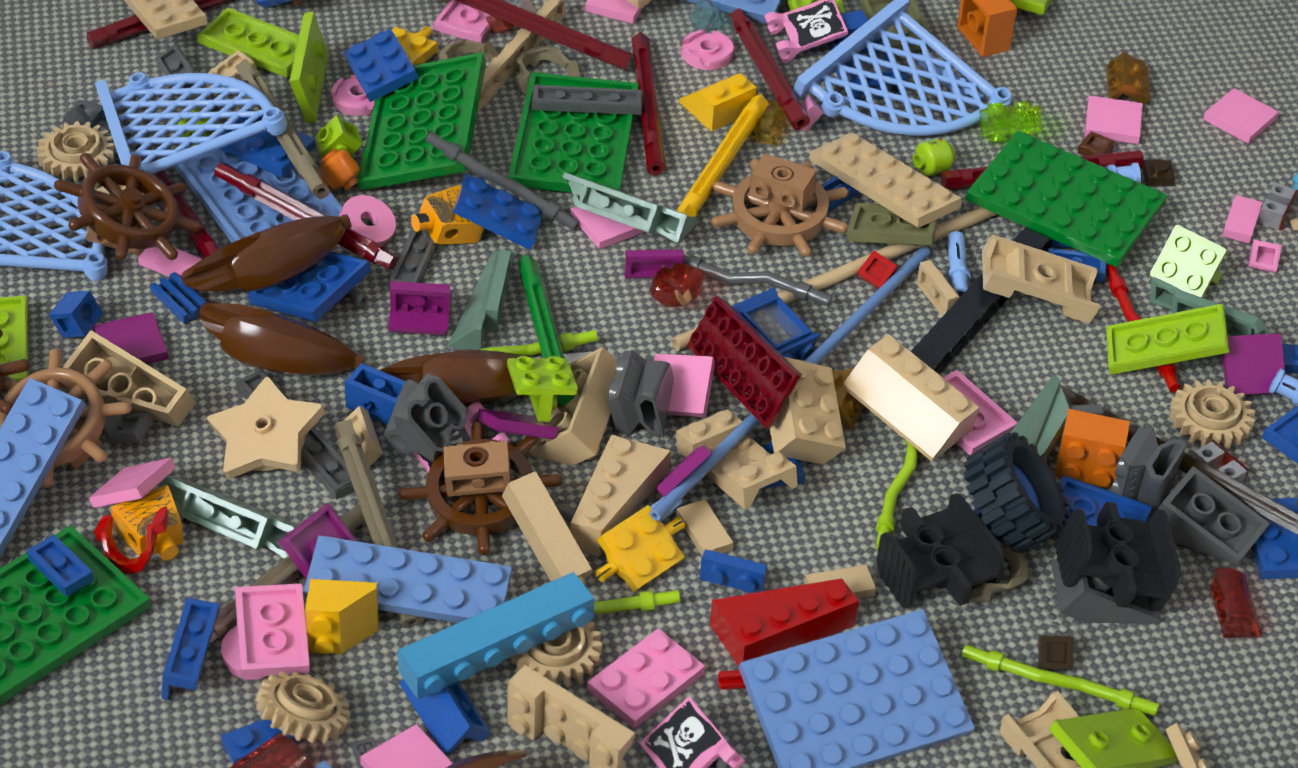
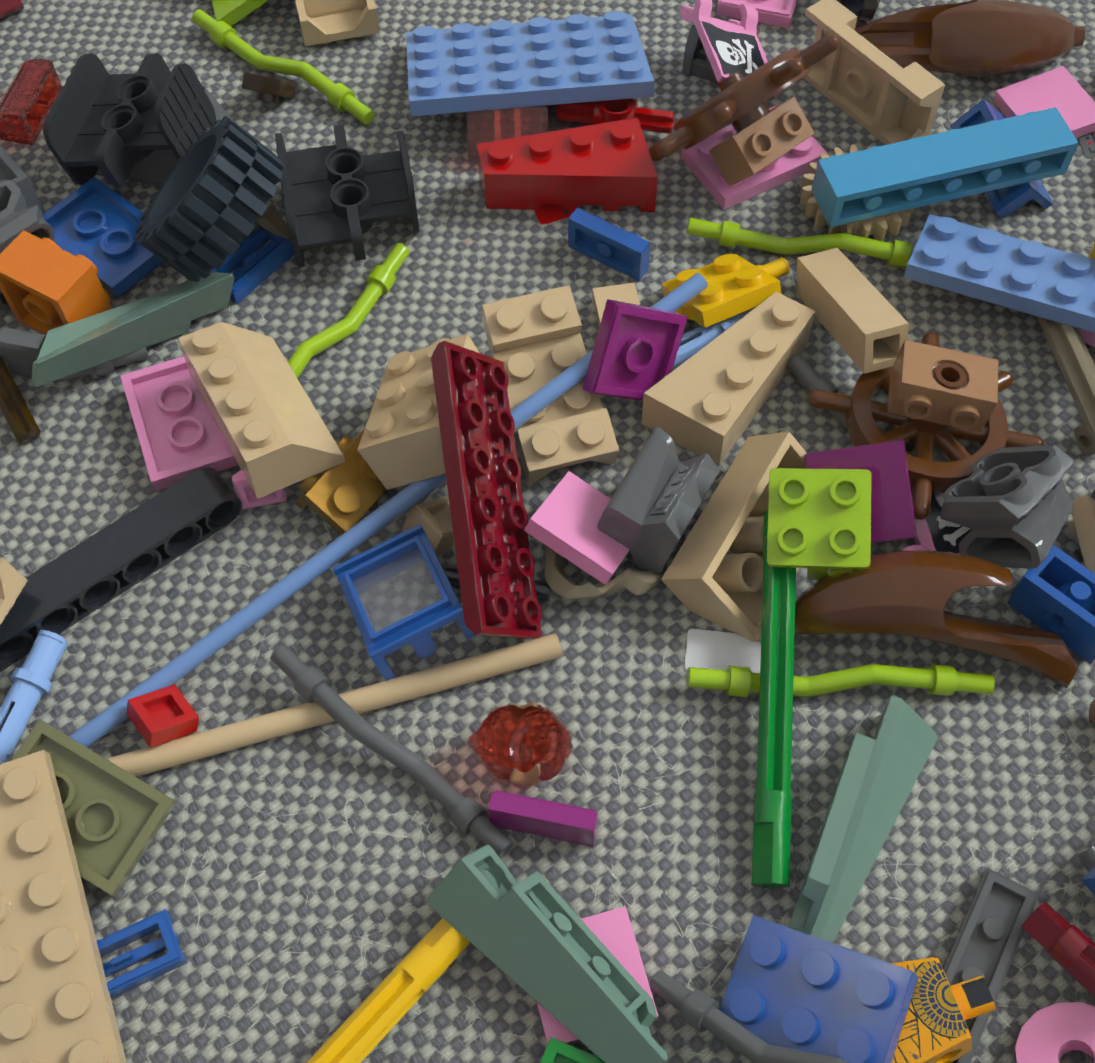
camera: 160 degrees left, 15 degrees up
magenta bracket [388,281,453,335] -> none
medium nougat piece [711,153,849,257] -> none
tan tile [804,565,876,599] -> none
tan plate [917,260,959,317] -> none
none -> brick [649,34,840,187]

